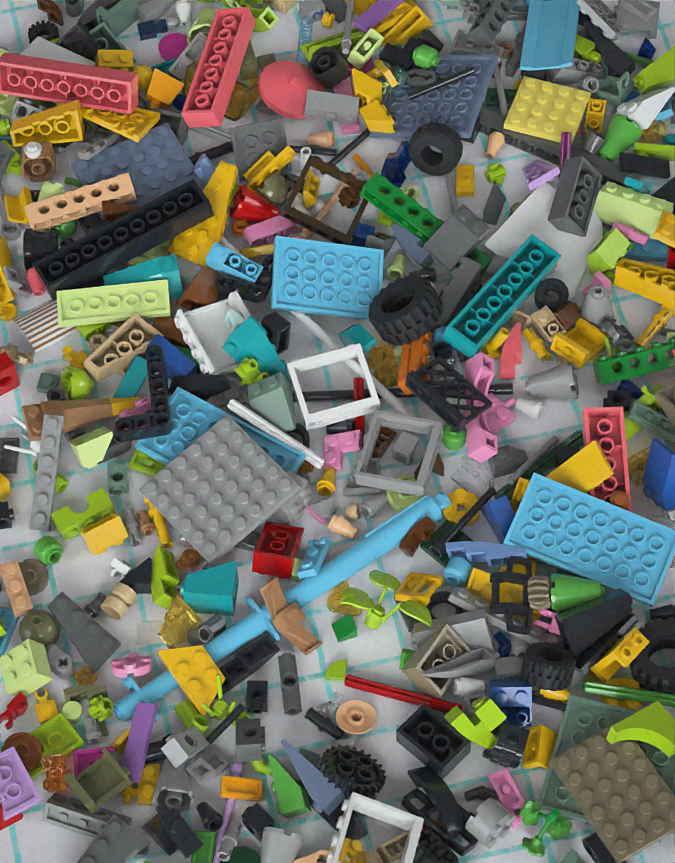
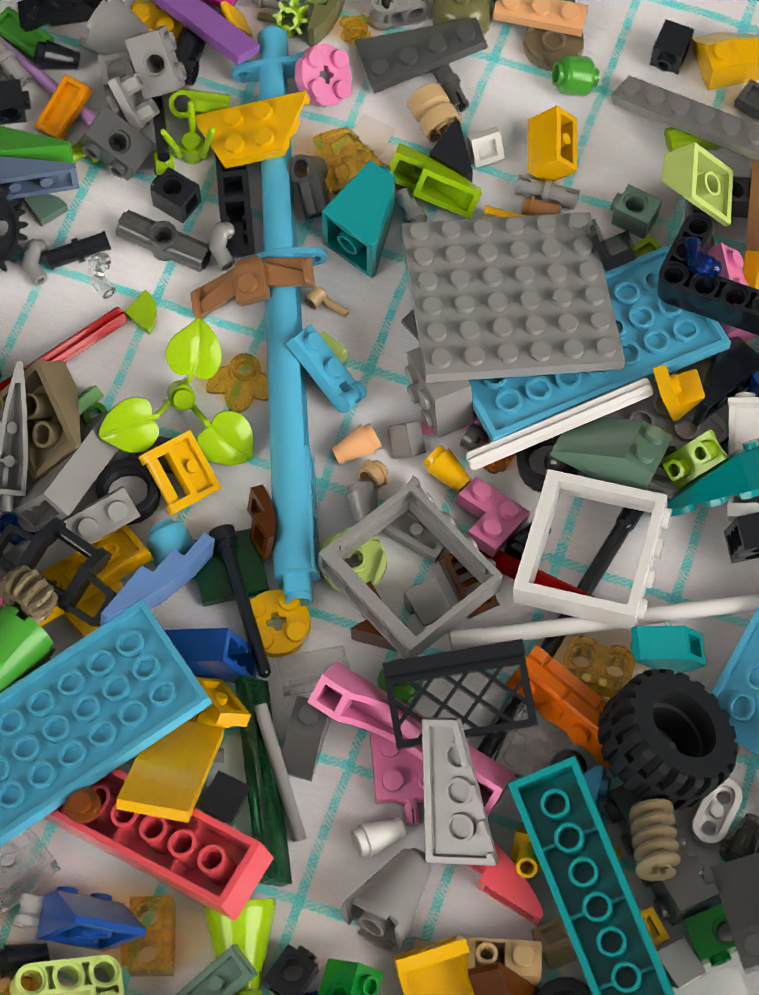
camera: 120 degrees right, 10 degrees up
lime arch [51,488,115,541] -> none
clear orange cone [176,549,200,571] -> none
red slope [252,521,304,579] -> none
light nougat dish [336,700,377,734] -> none
yellow pin [522,327,551,362] -> none
none -> light grey hips [106,72,160,130]
none -> light grey arm [208,222,235,270]
none -> light grey wing [422,718,499,866]
none -> black panel [590,218,636,272]
none -> dark tan piece [628,799,681,881]
none -> yellow slope [653,364,705,421]
none -> clear blue arm [684,237,722,277]

